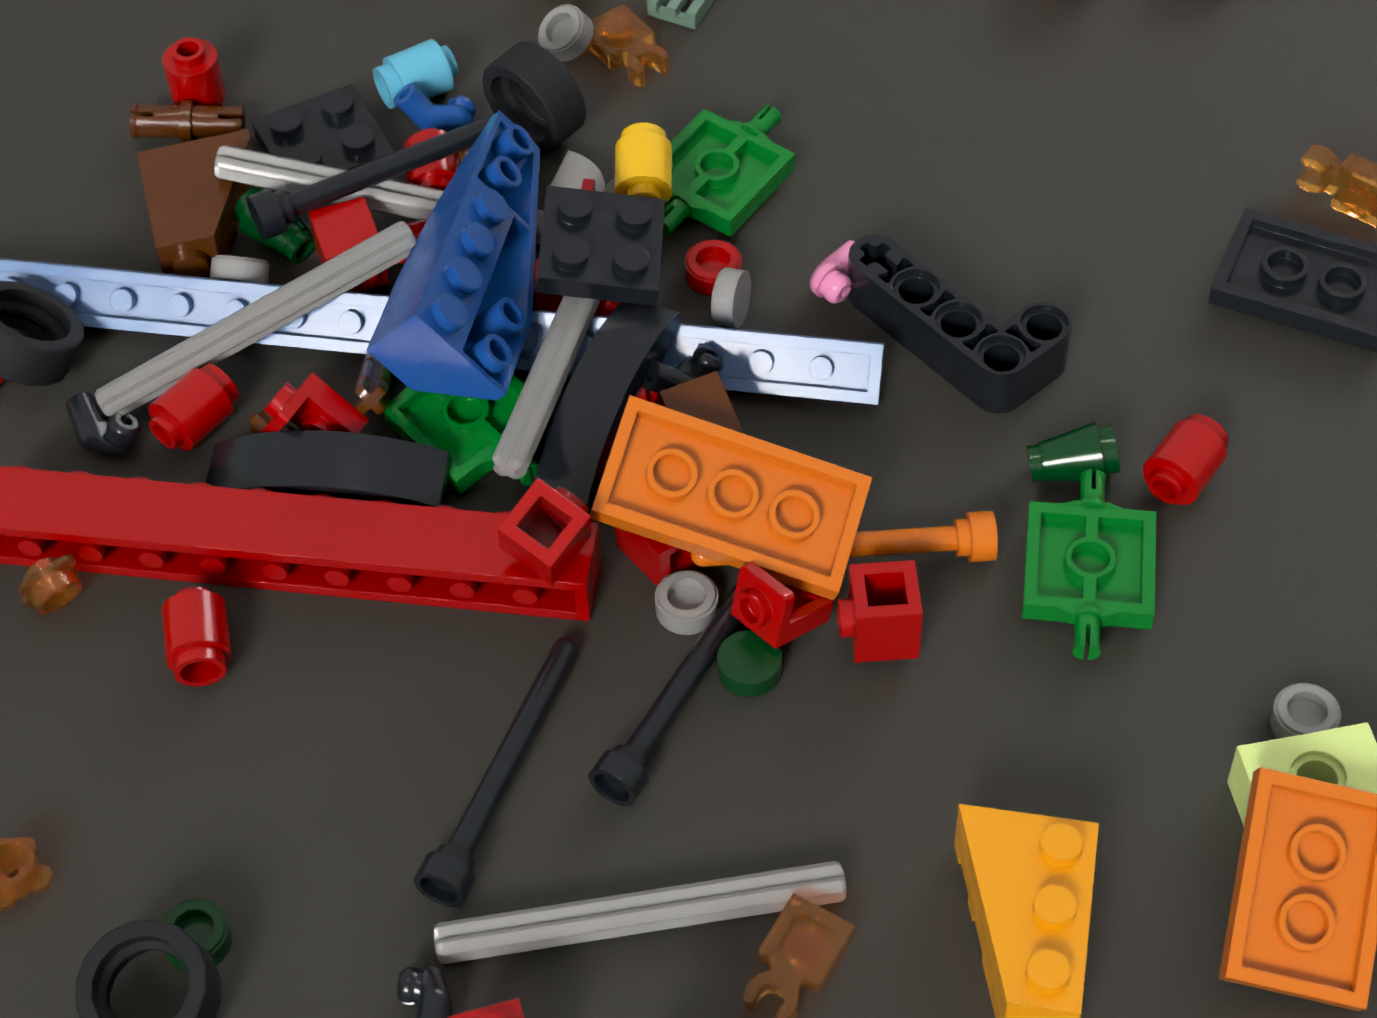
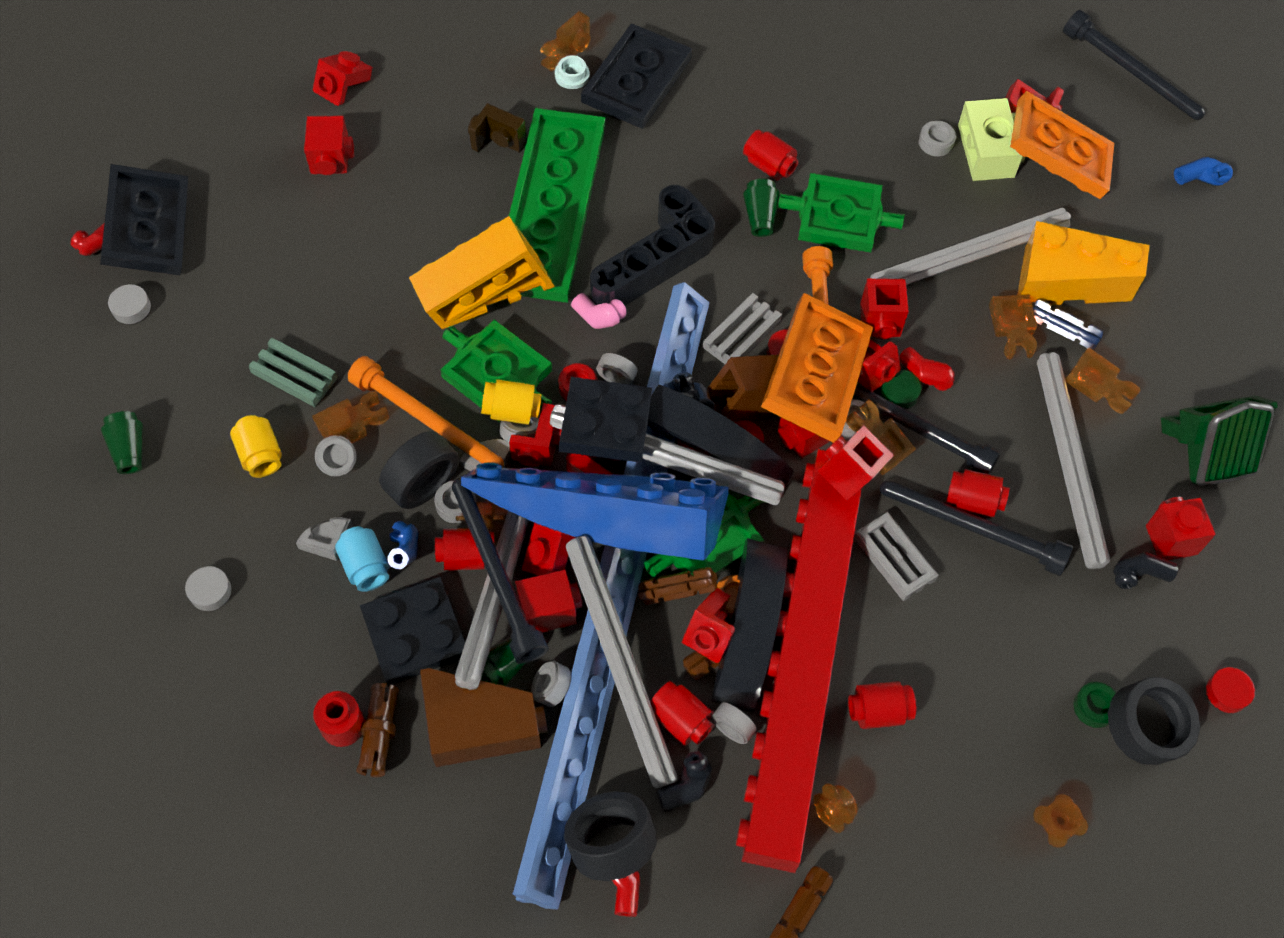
camera: 90 degrees left, 10 degrees up
none -> light grey tile [296,517,353,561]
none -> orange piece [348,356,504,468]
none -> light orange wedge [409,216,555,329]
none -> dark brown bracket [468,103,527,153]
none -> green plate [509,108,605,303]
none -> light aqua plate [555,55,590,89]
none -> light grey tile [703,293,782,364]
none -> light grey tile [712,702,757,744]
none -> clear orange plate [846,400,916,476]
none -> light grey tile [854,512,939,602]
none -> light grey axle [870,208,1071,285]
none -> red arm [899,347,955,391]
none -> red brick [946,469,1010,517]
none -> clear orange plate [989,294,1037,359]
none -> axle [1028,299,1103,350]

